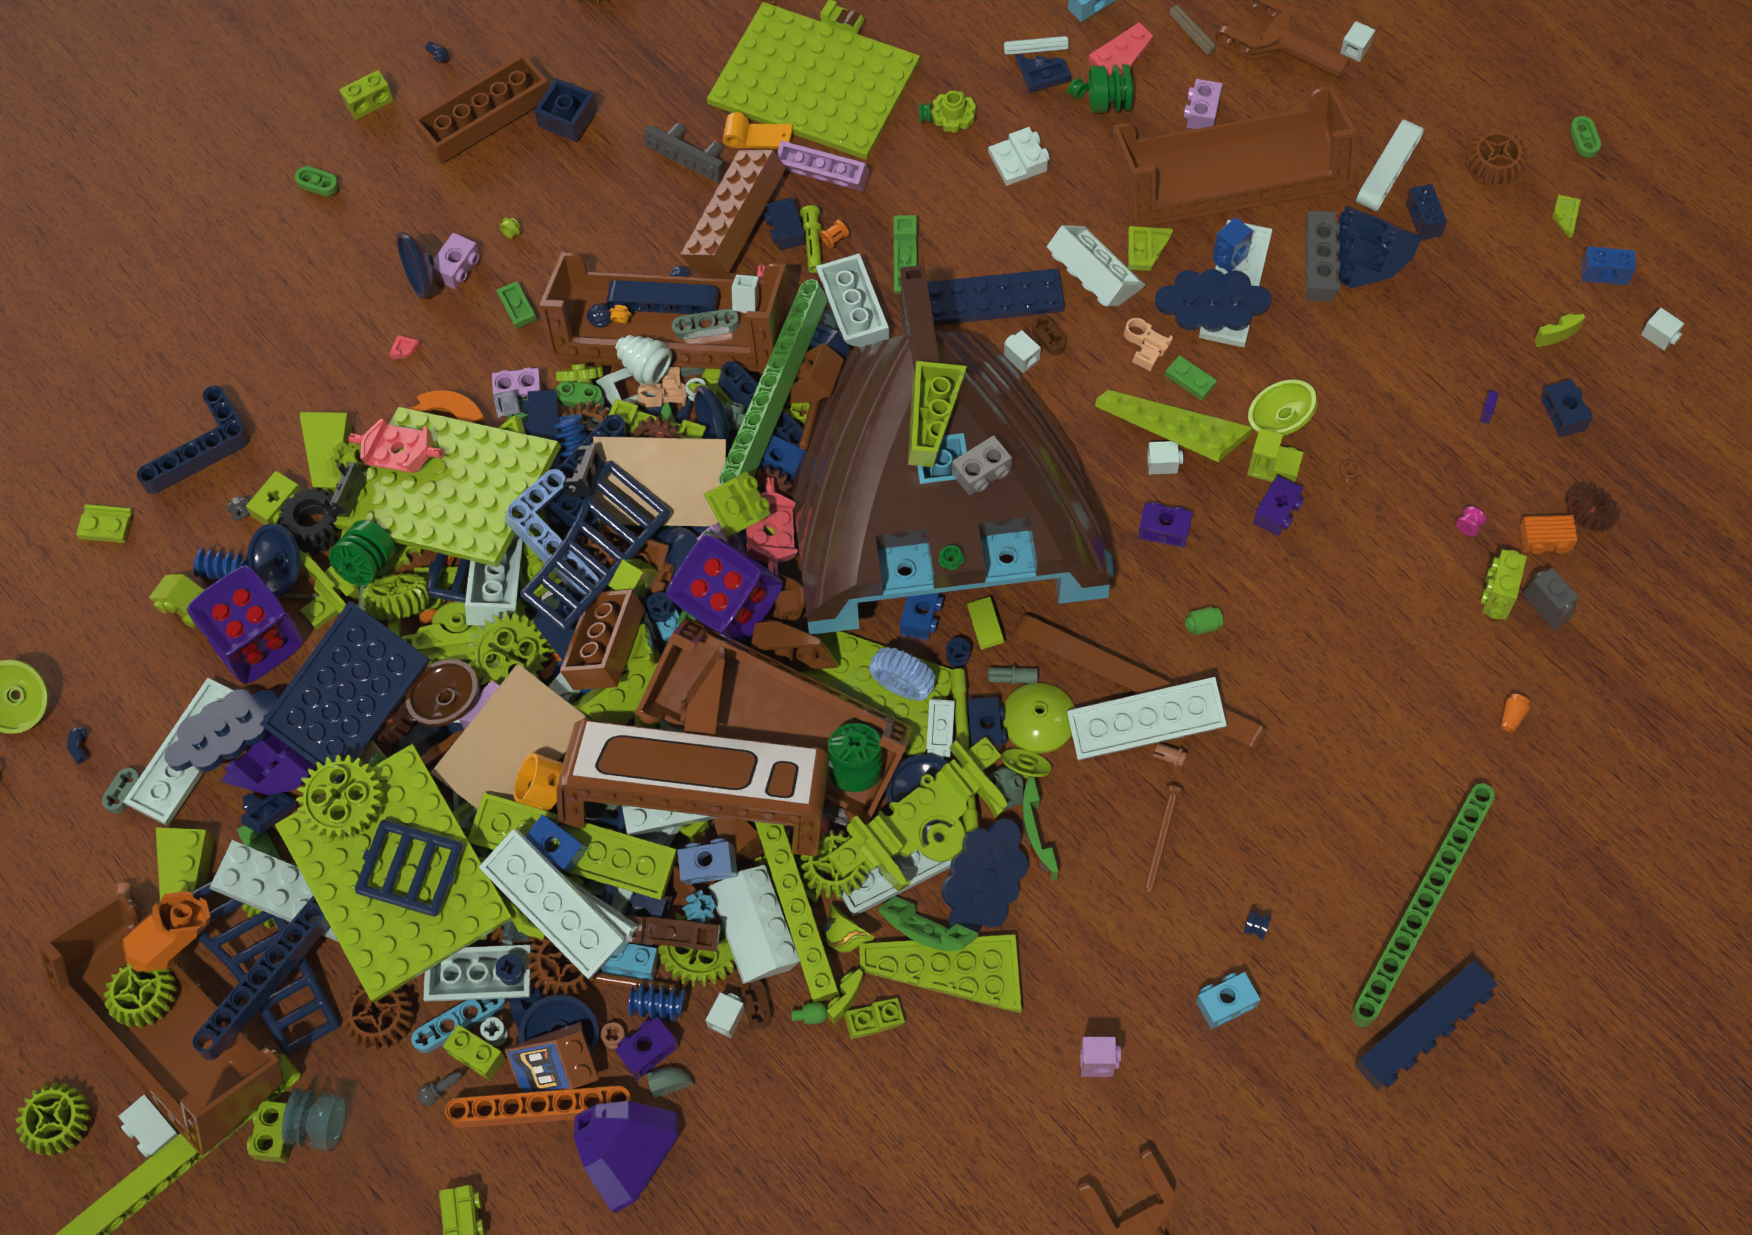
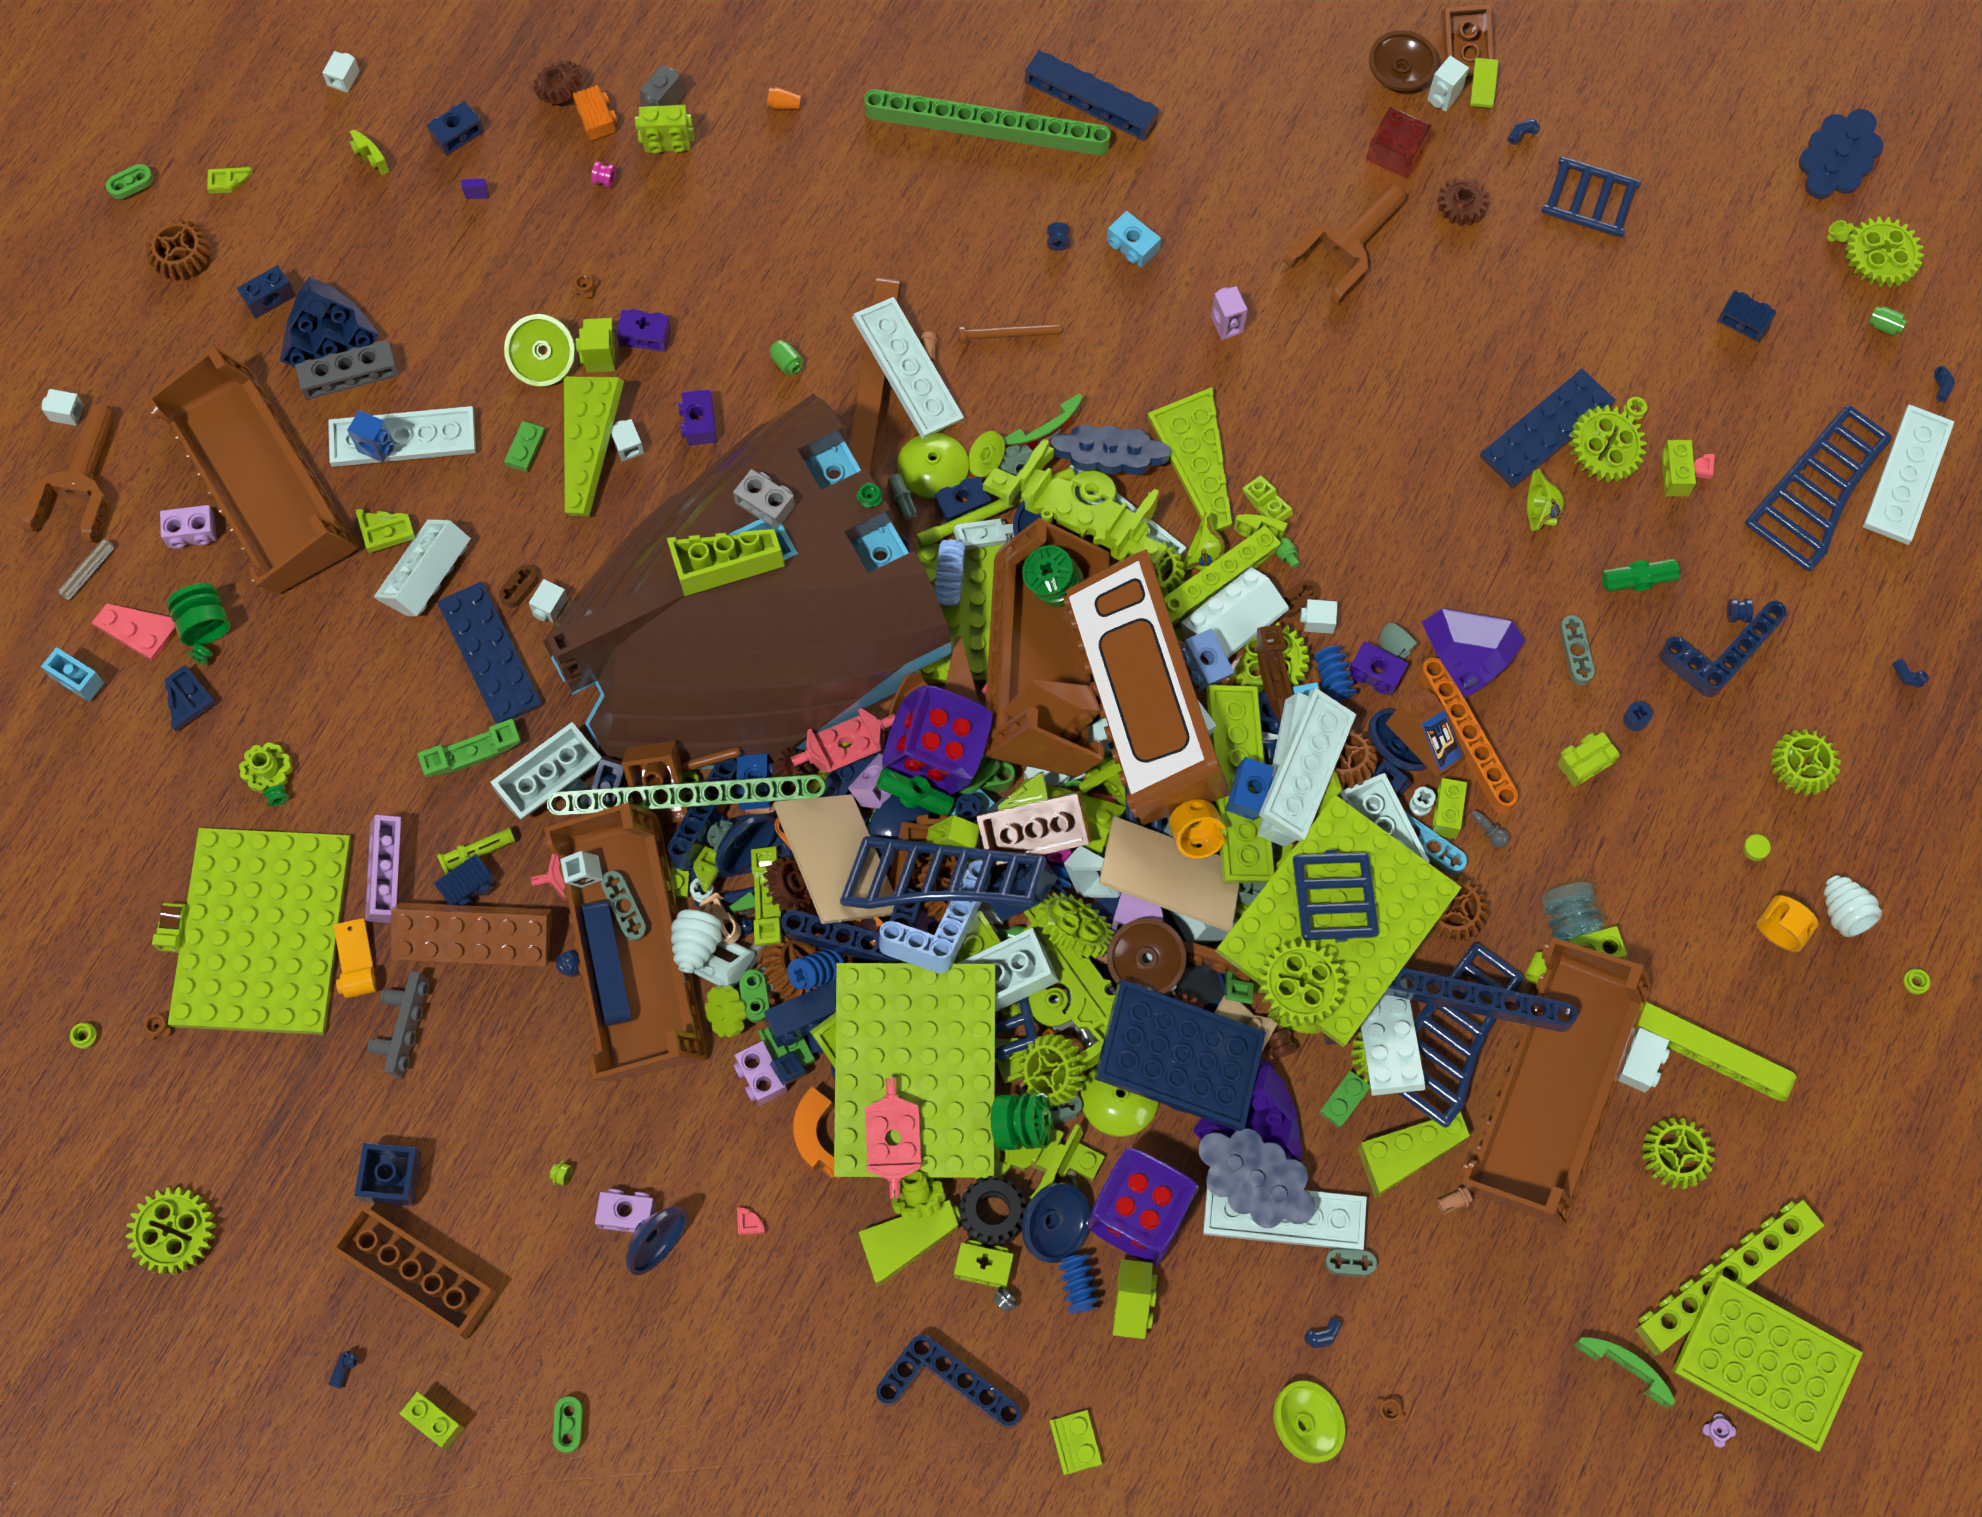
camera: 115 degrees left, 5 degrees up
lime gear [103,963,177,1028] -> none
orange brick [123,891,210,972] -> none
dark blue hinge [241,793,297,835] -> none
hinge [322,462,367,517] -> none
dark blue wheel [495,954,525,986] -> none
bright green plate [496,281,537,329] -> none
black hinge [562,443,605,498] -> none
dark blue piece [587,303,611,328] -> none
nougat bush [601,1022,625,1049] -> none
light orange plate [609,305,632,323] -> none
medium azure gear [682,890,717,922] -> none
lime plate [703,471,771,537] -> none
orange bush [819,219,849,249] -> none
bright green slope [879,896,978,951] -> none
light aqua plate [988,127,1050,186] -> none
light aqua axle [1004,36,1069,55] -> none
light nougat piece [1124,318,1173,371] -> none
dark blue plate [1154,269,1272,332] -> none
light aqua beam [1356,119,1424,212] -> none
blue brick [1581,246,1635,285] -> none

